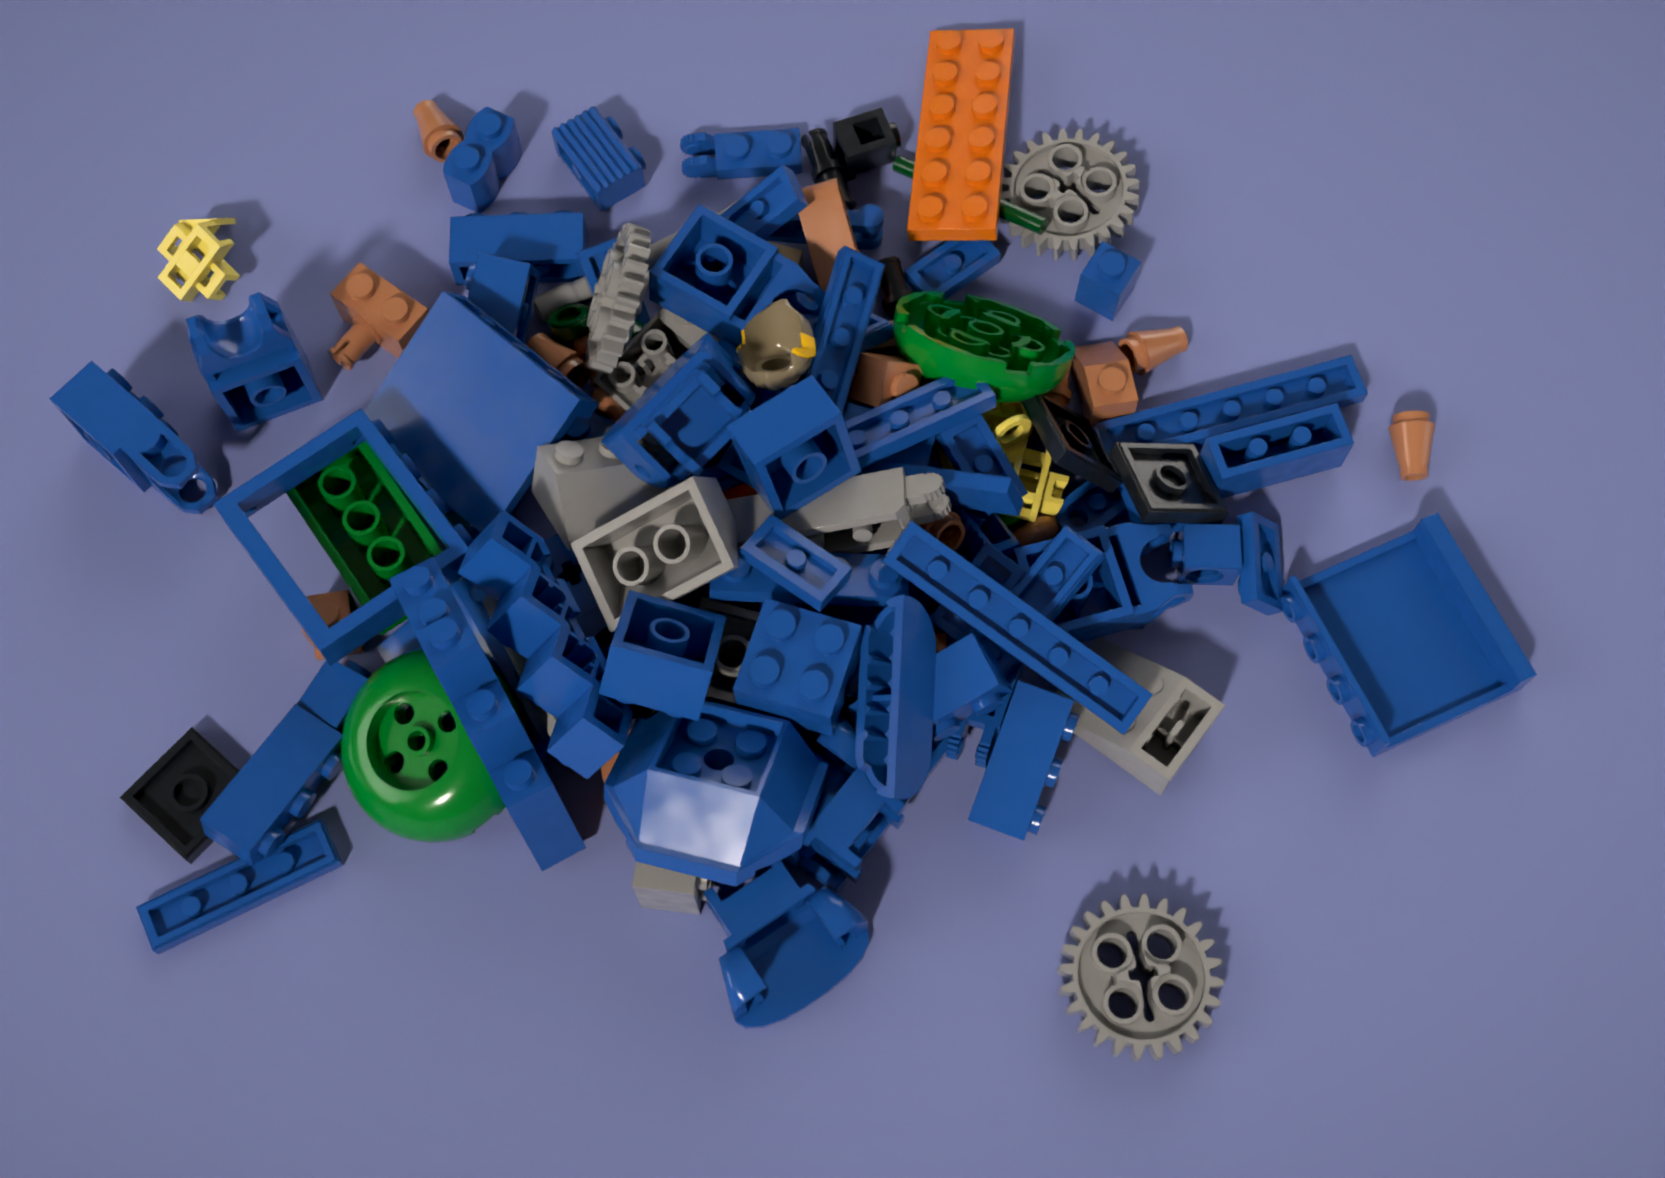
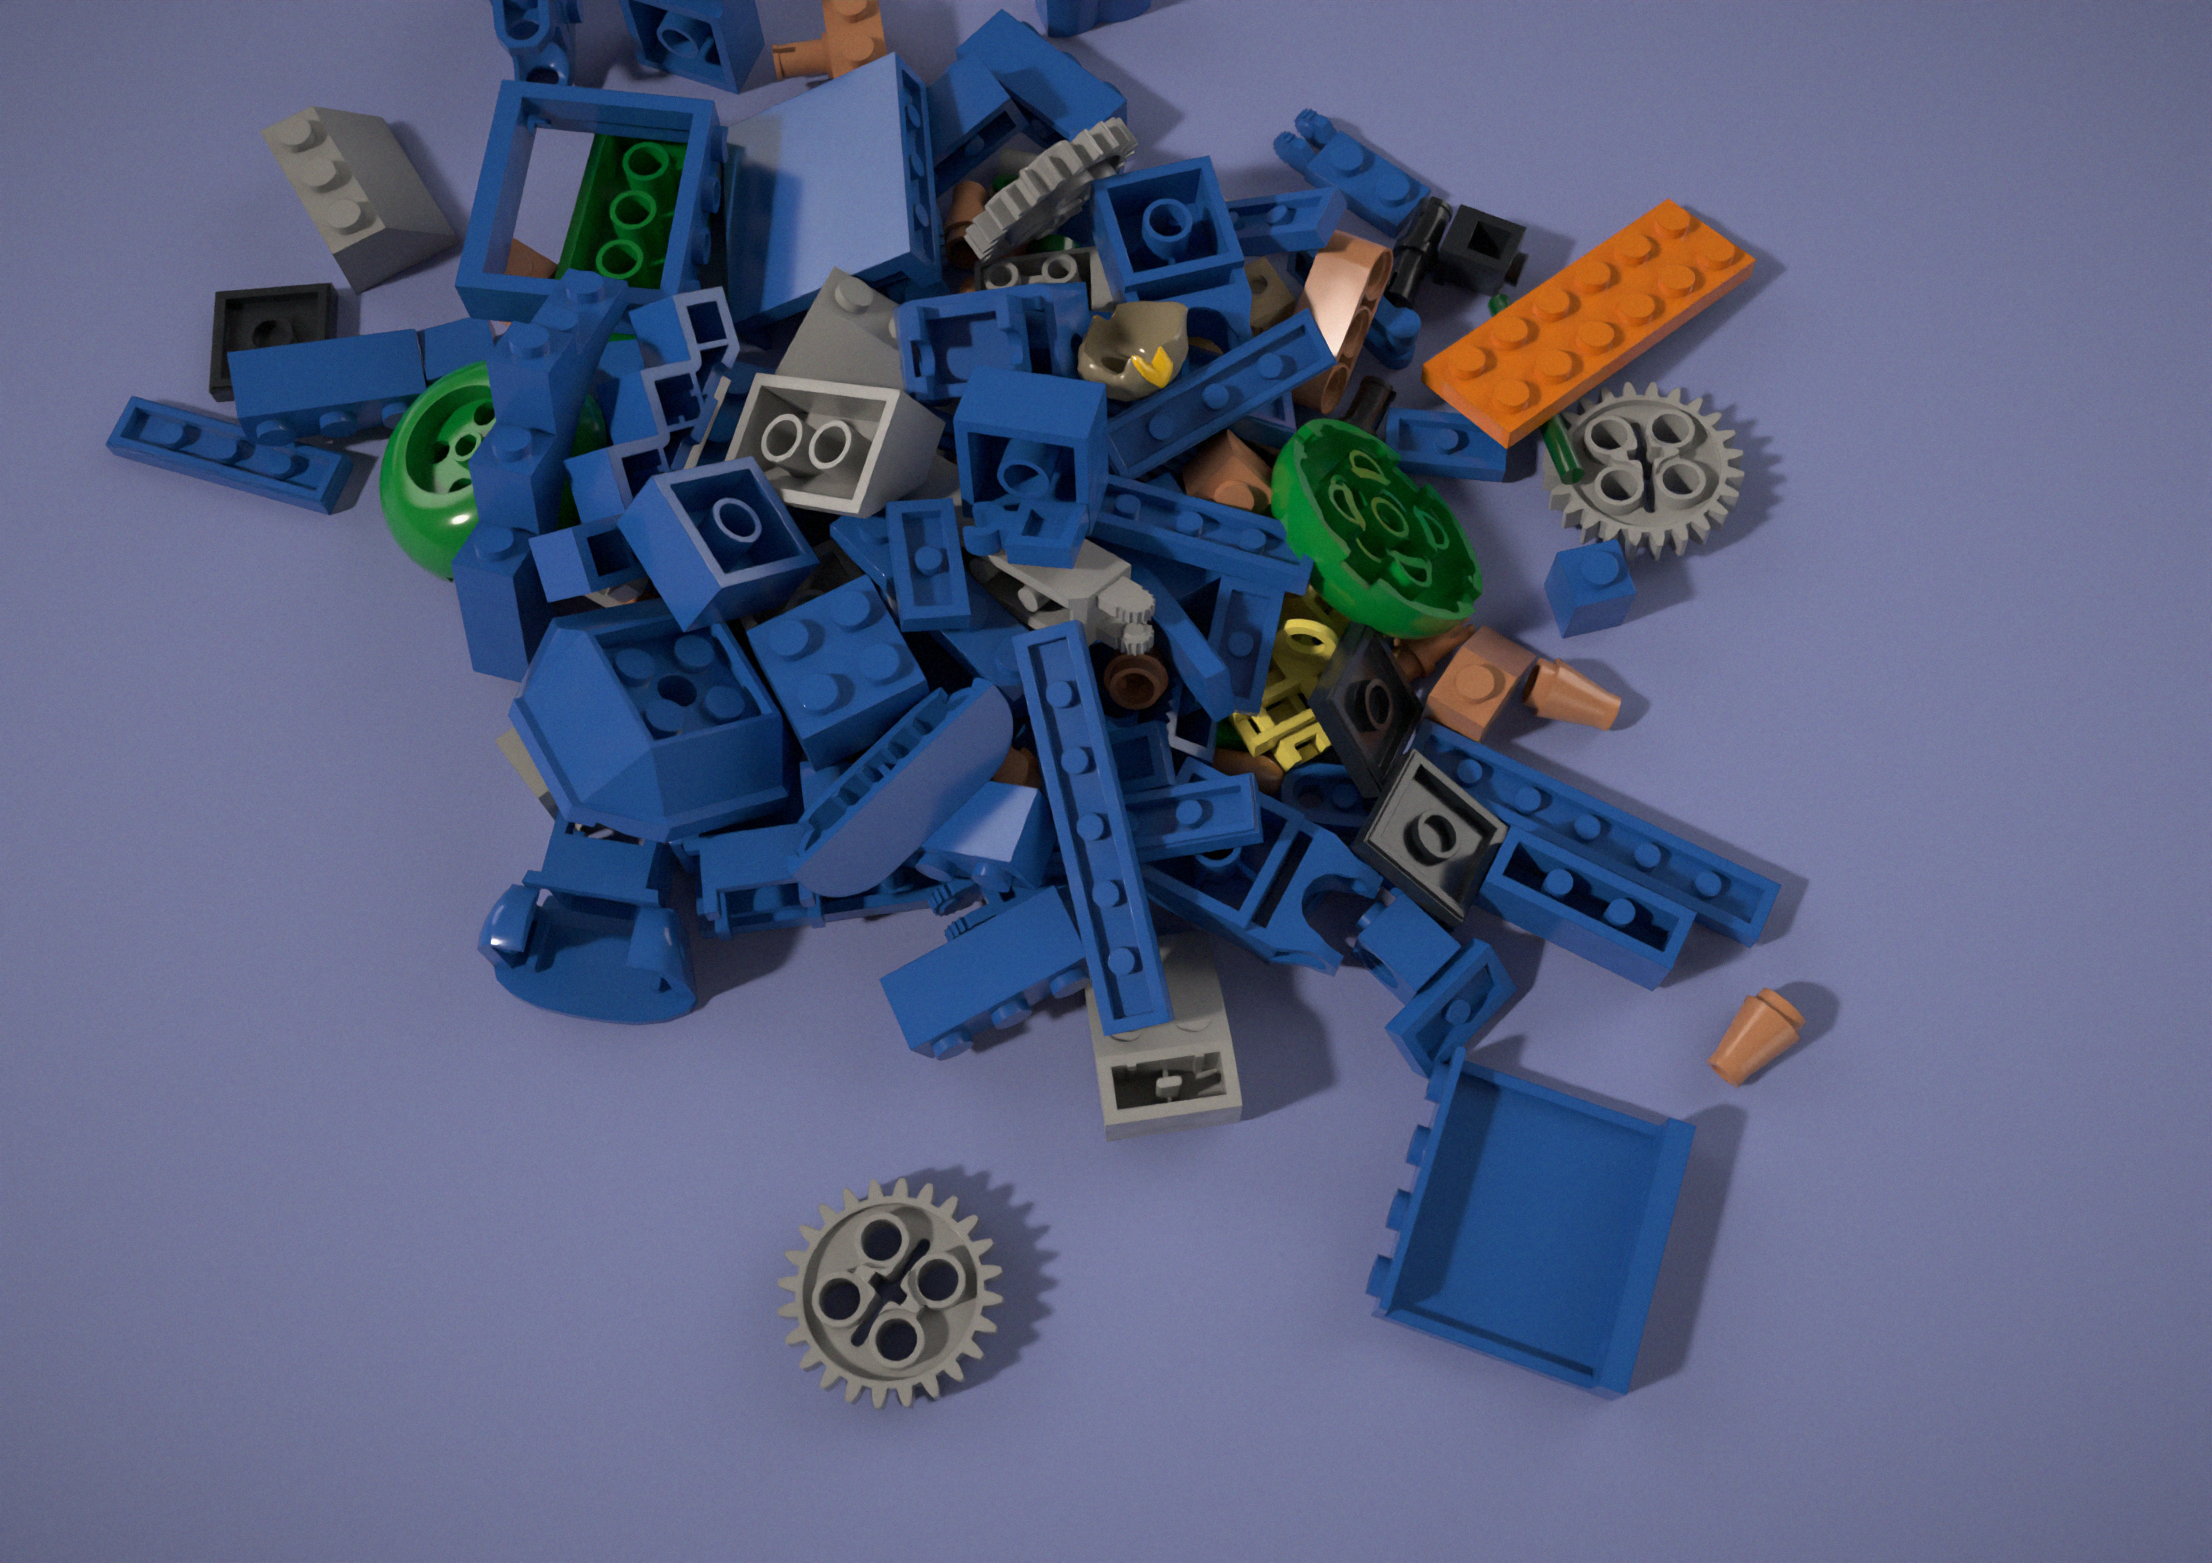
camera: 45 degrees right, 0 degrees up
blue brick [551,106,646,212] -> none
none -> light grey slope [260,106,459,294]
none -> blue plate [962,499,1089,569]

